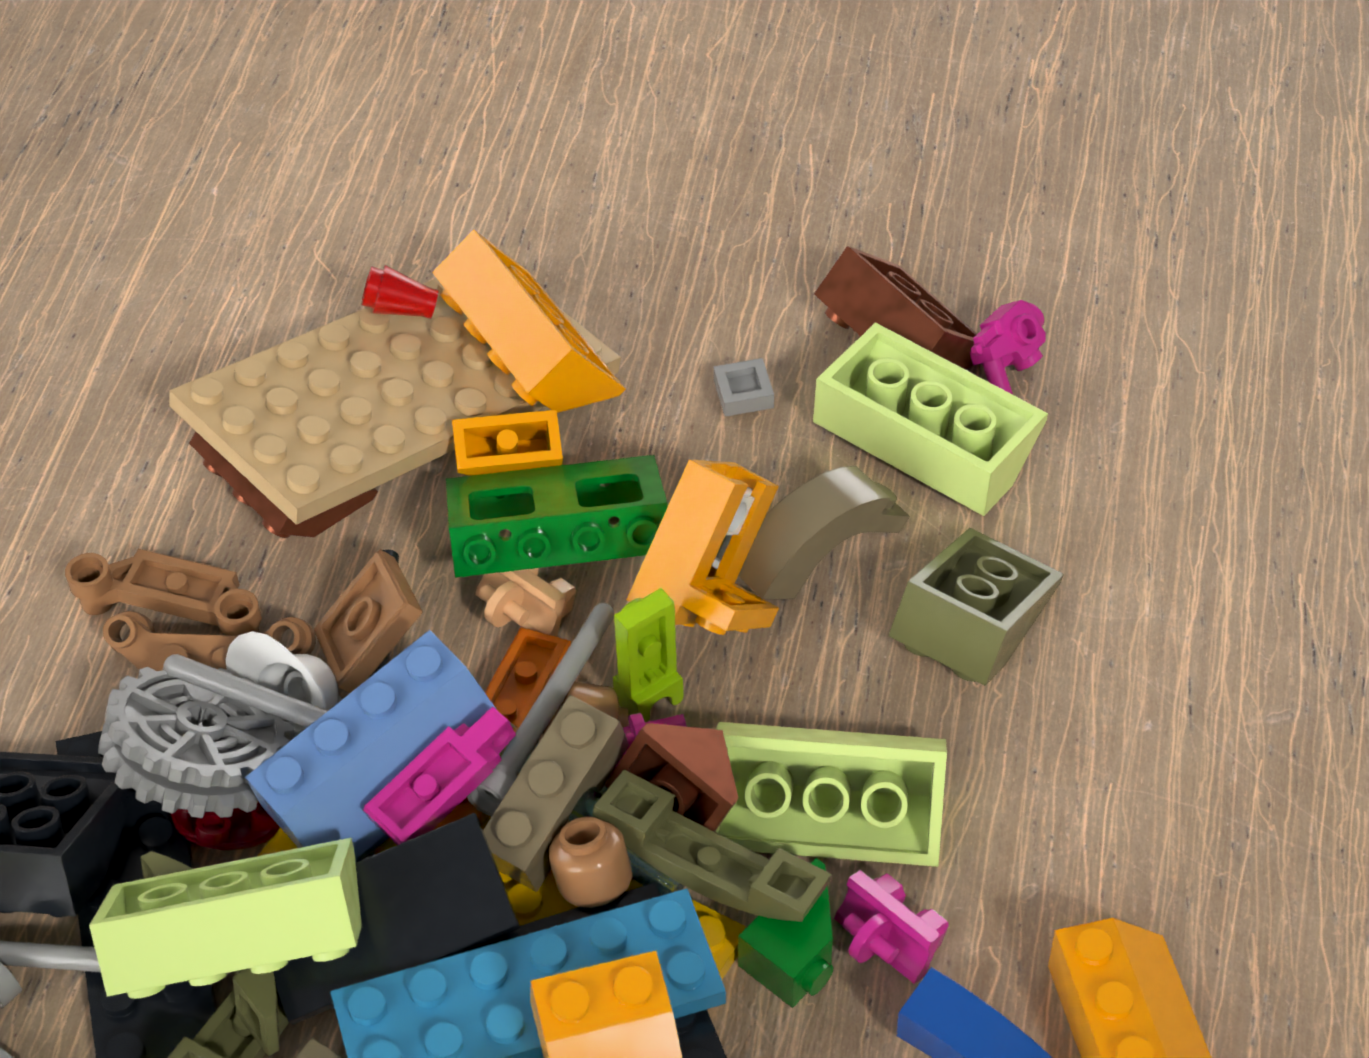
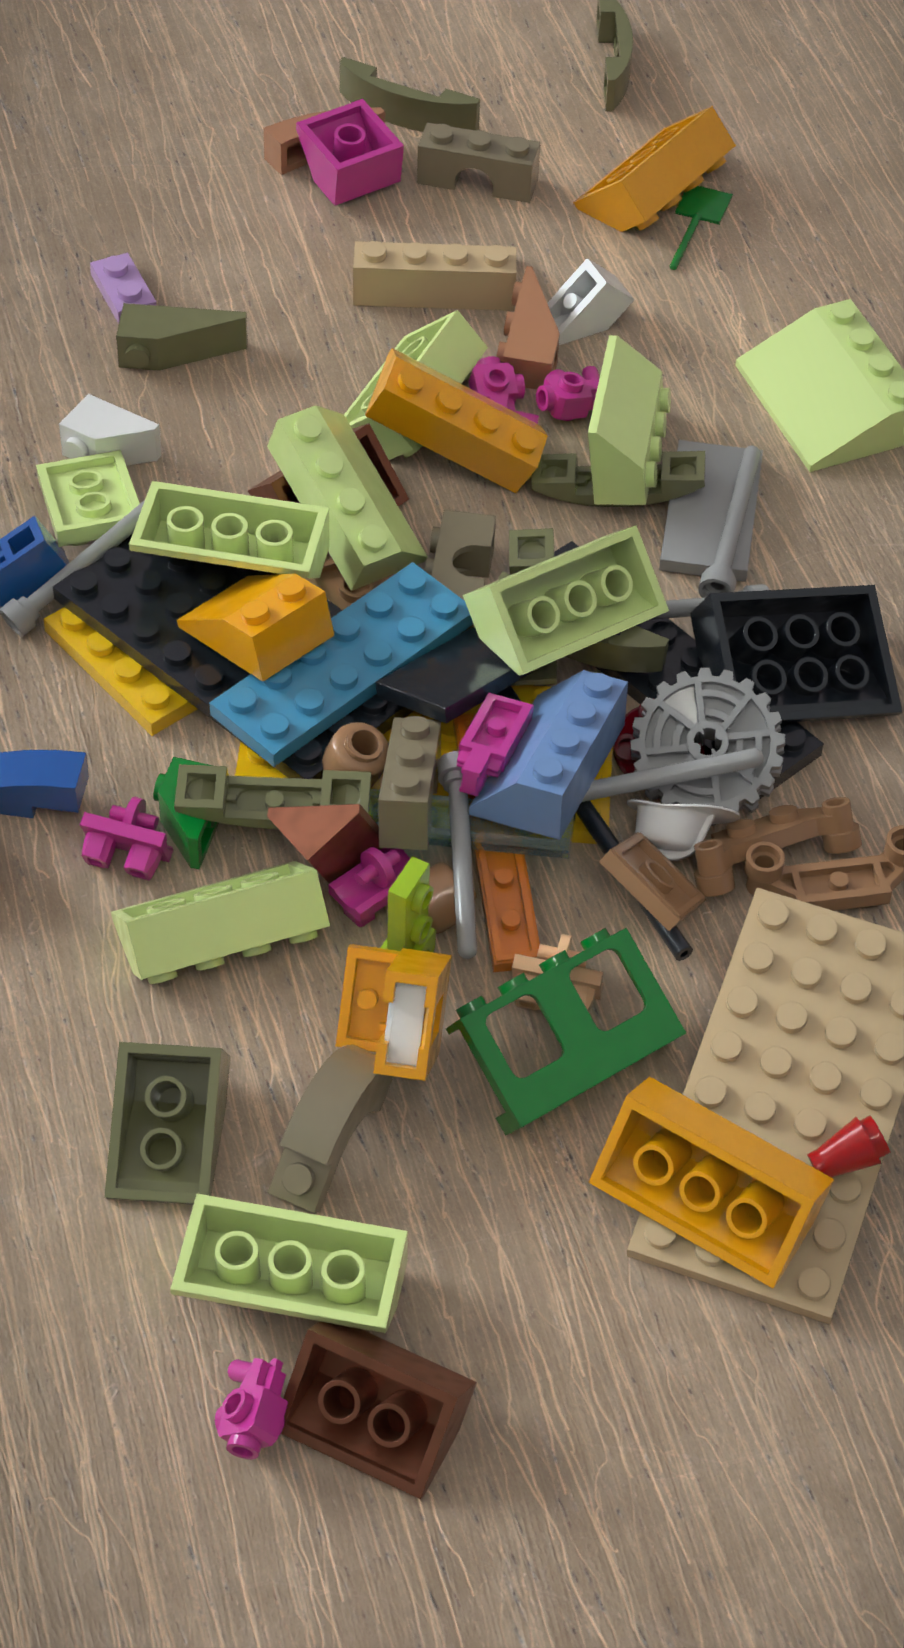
camera: 150 degrees right, 0 degrees up
light orange slope [452,410,563,476] -> none
light grey plate [713,358,774,417] -> none

